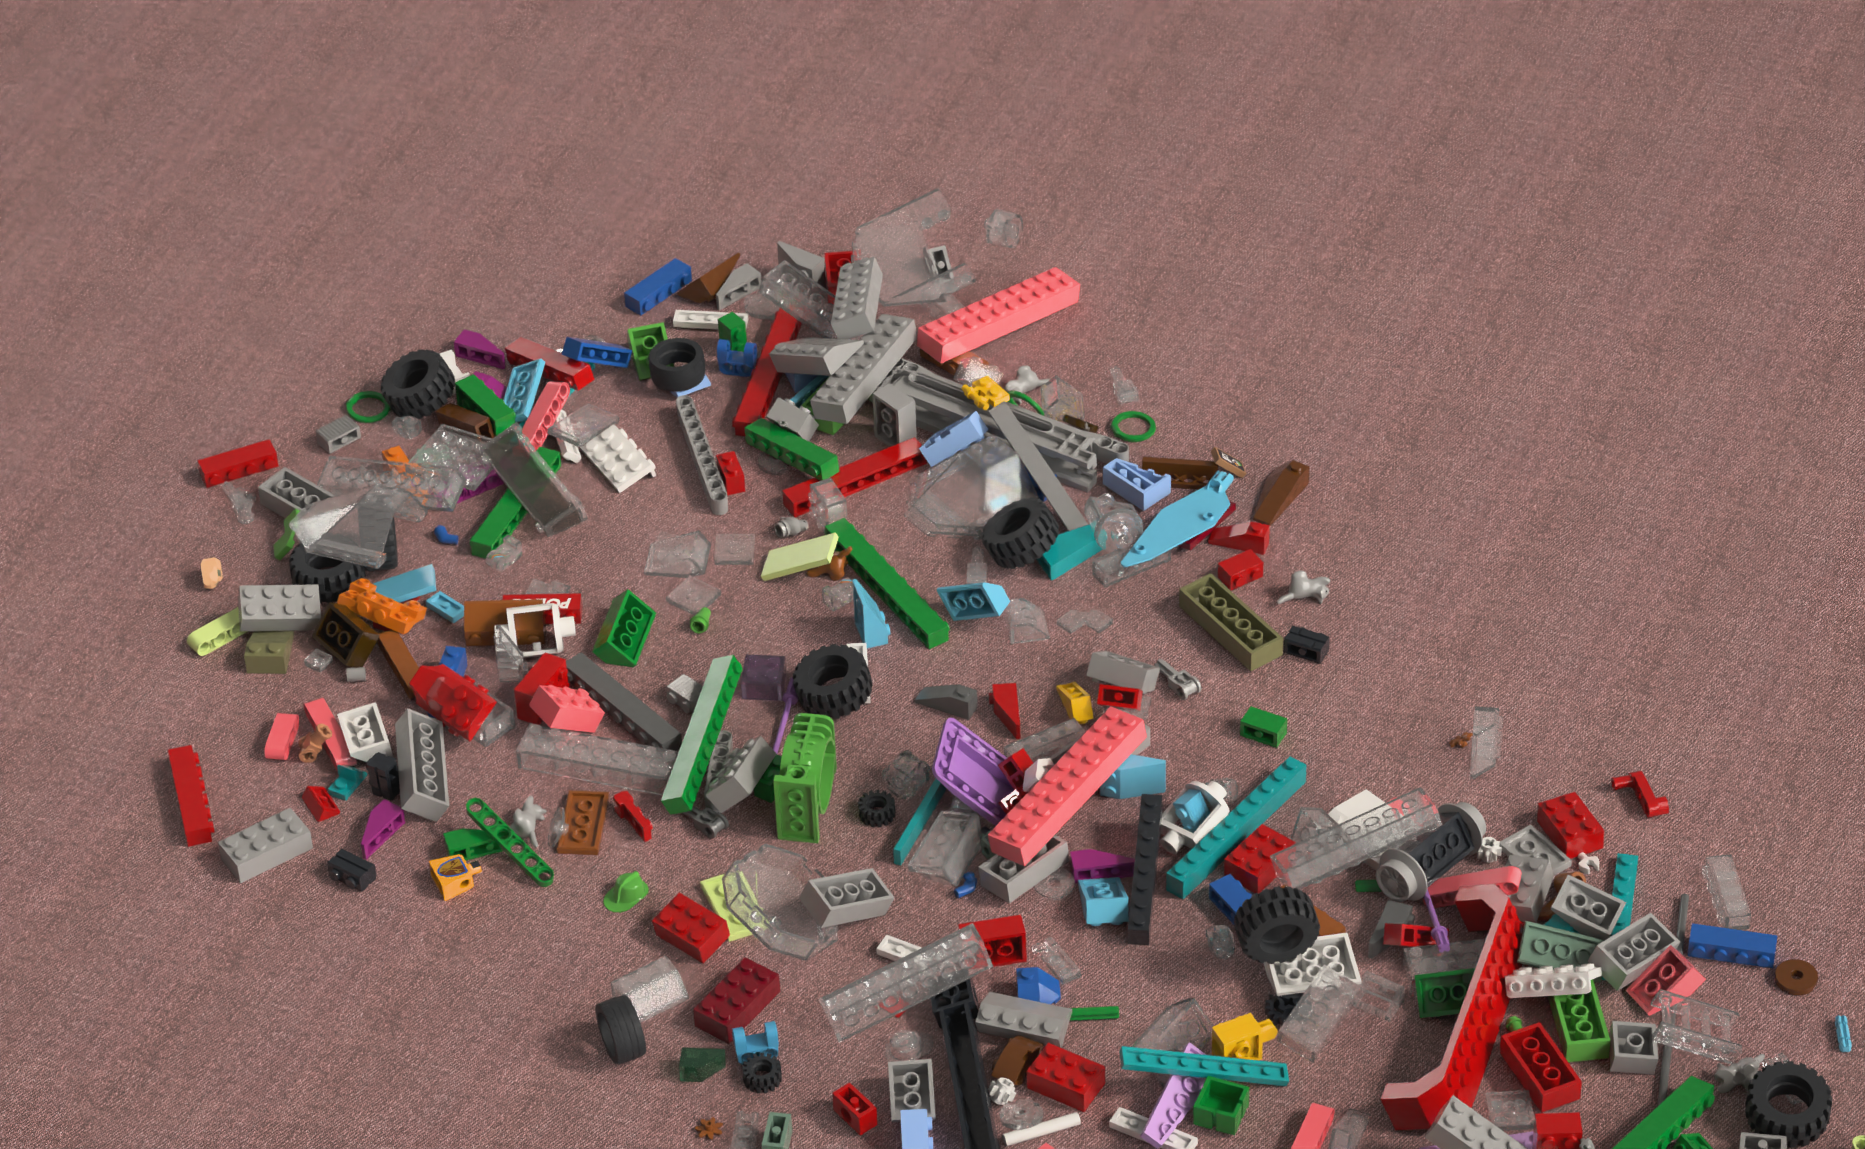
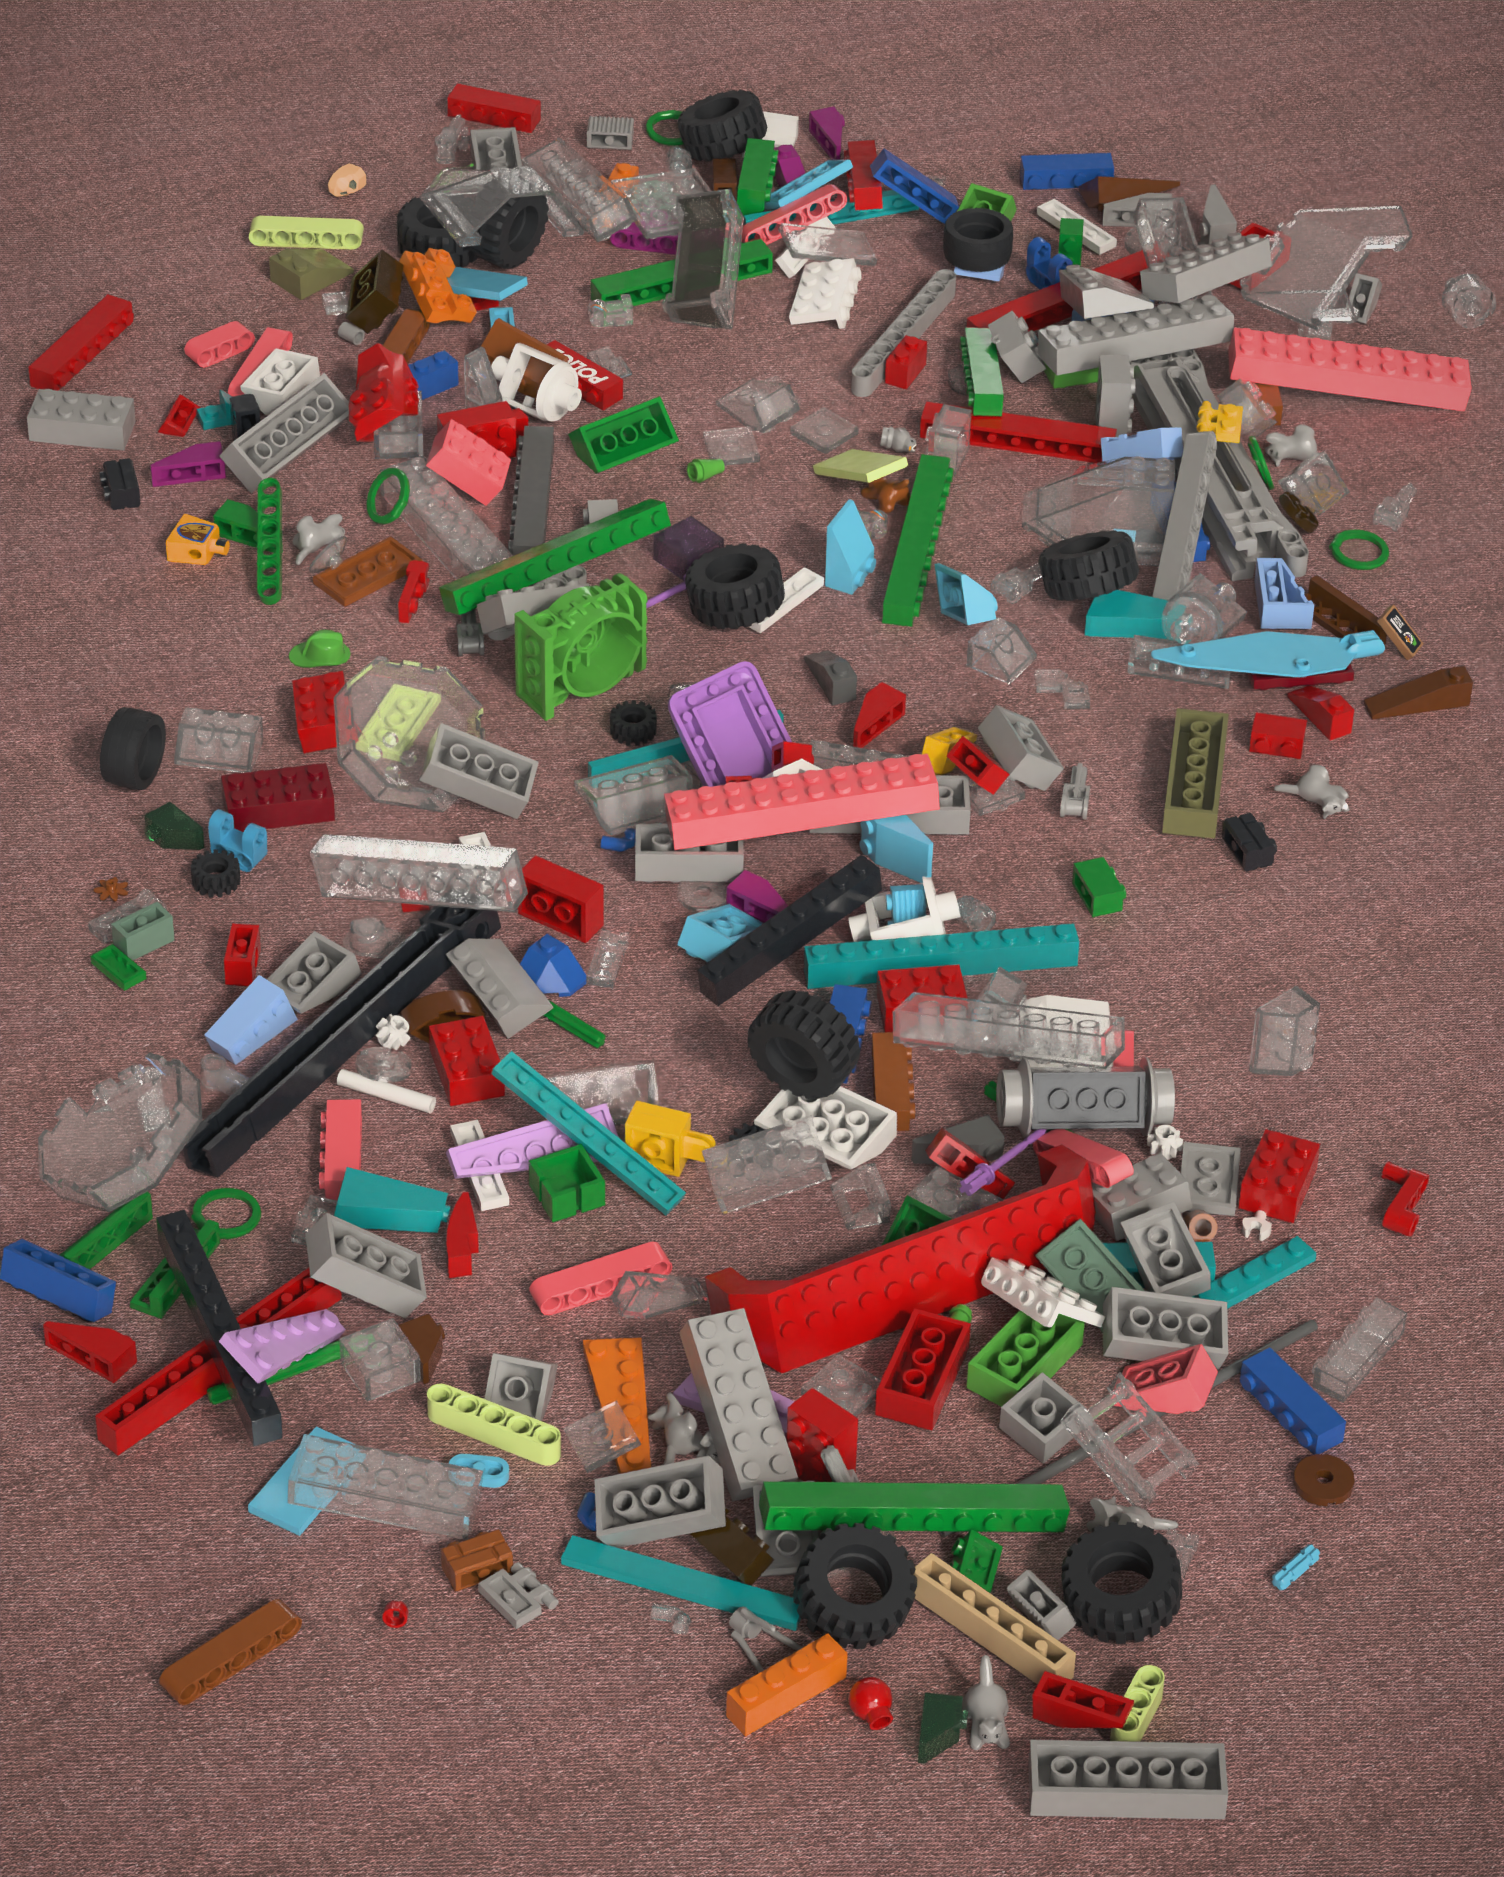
camera: 40 degrees right, 0 degrees up
light grey brick [238,585,321,631] -> none
nougat connector [298,723,332,763] -> none
blue arm [434,525,459,545] -> none
none -> green piece [367,468,410,525]

